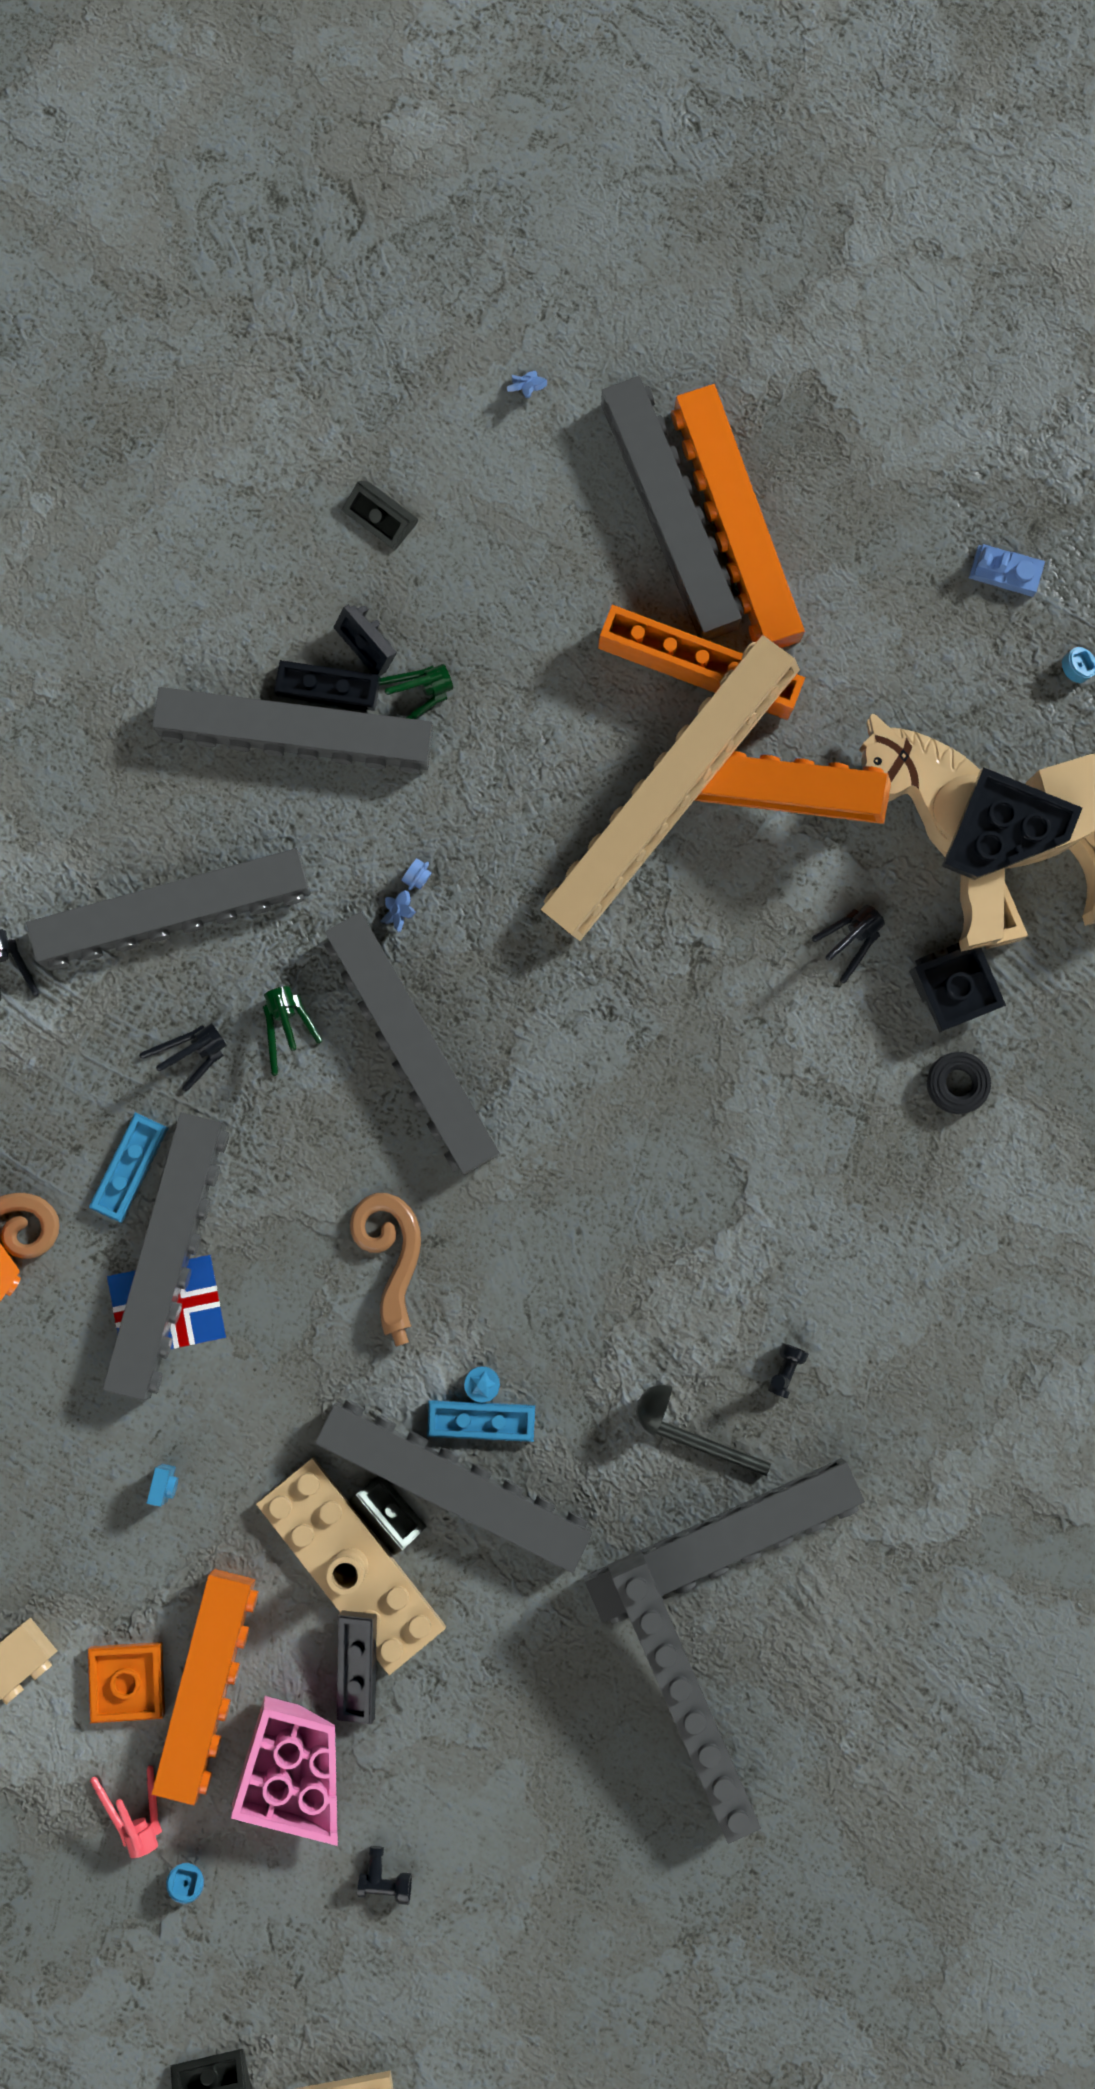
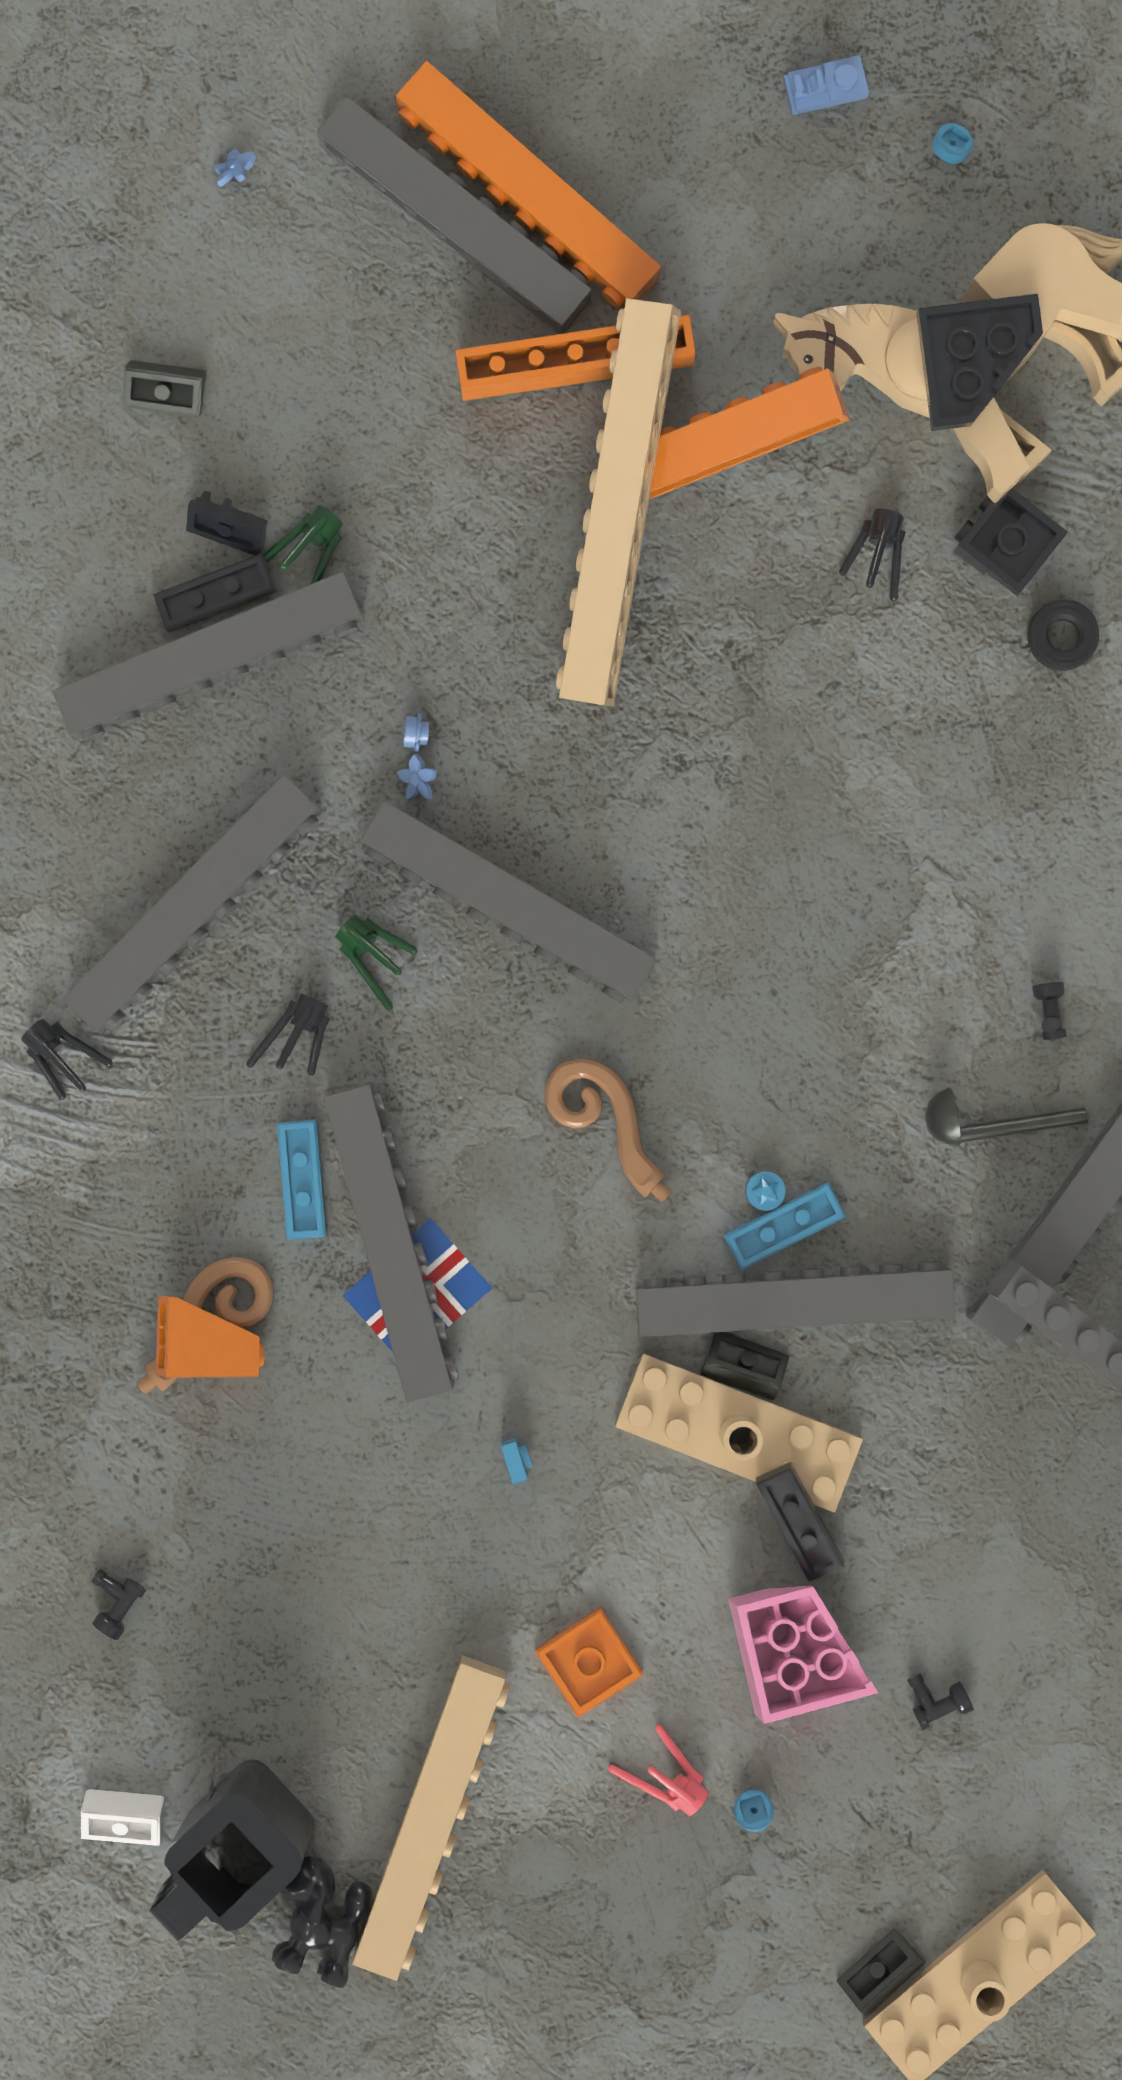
camera: 25 degrees left, 5 degrees up
orange brick [151,1569,259,1805] -> none

